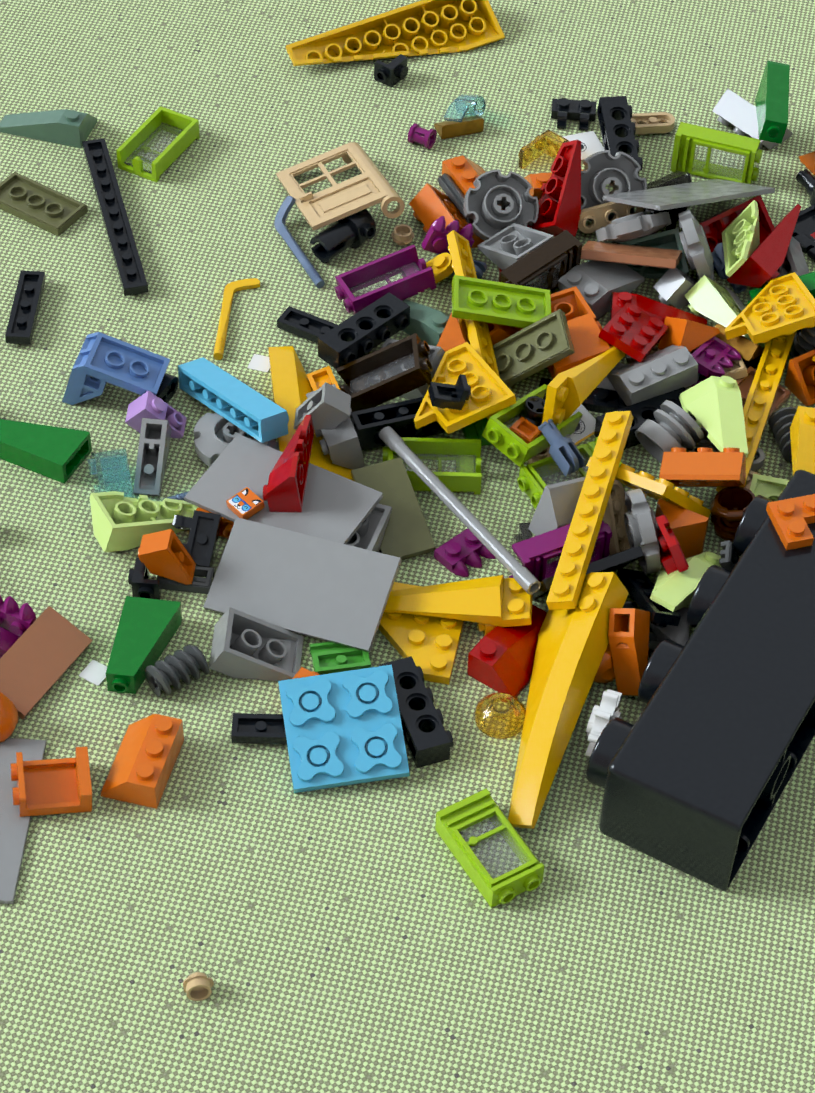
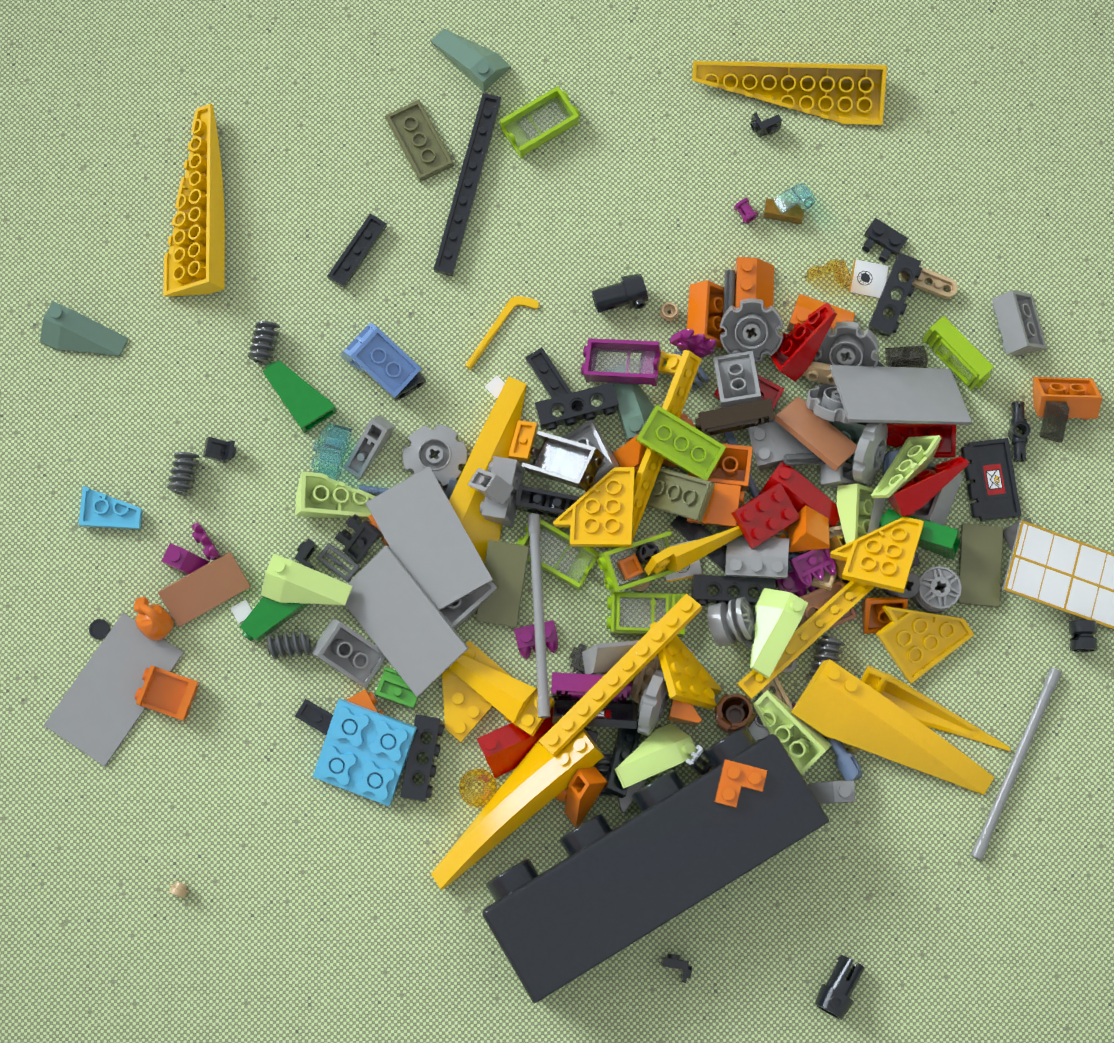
camera: 30 degrees right, 30 degrees up
orange slope [101,714,184,809] -> none
lavender slope [125,391,187,438] -> none
orange slope [138,529,196,585] -> none
medium azure brick [178,357,289,443] -> none
tile [226,487,265,520] -> none
red wedge [263,415,314,512] -> none
sand blue piece [274,196,325,288] -> none
tan door [276,142,405,231] -> none
black bracket [428,374,471,410] -> none
lime door [435,788,544,908] -> none
sand blue arm [538,419,587,477] -> none
white gear [585,689,622,757] -> none
red plate [655,514,689,574] -> none
orange slope [659,447,746,487] -> none
green slope [755,61,790,144] -> none
none -> yellowish green wedge [261,554,353,606]
none -> dark grey axle [783,453,826,466]

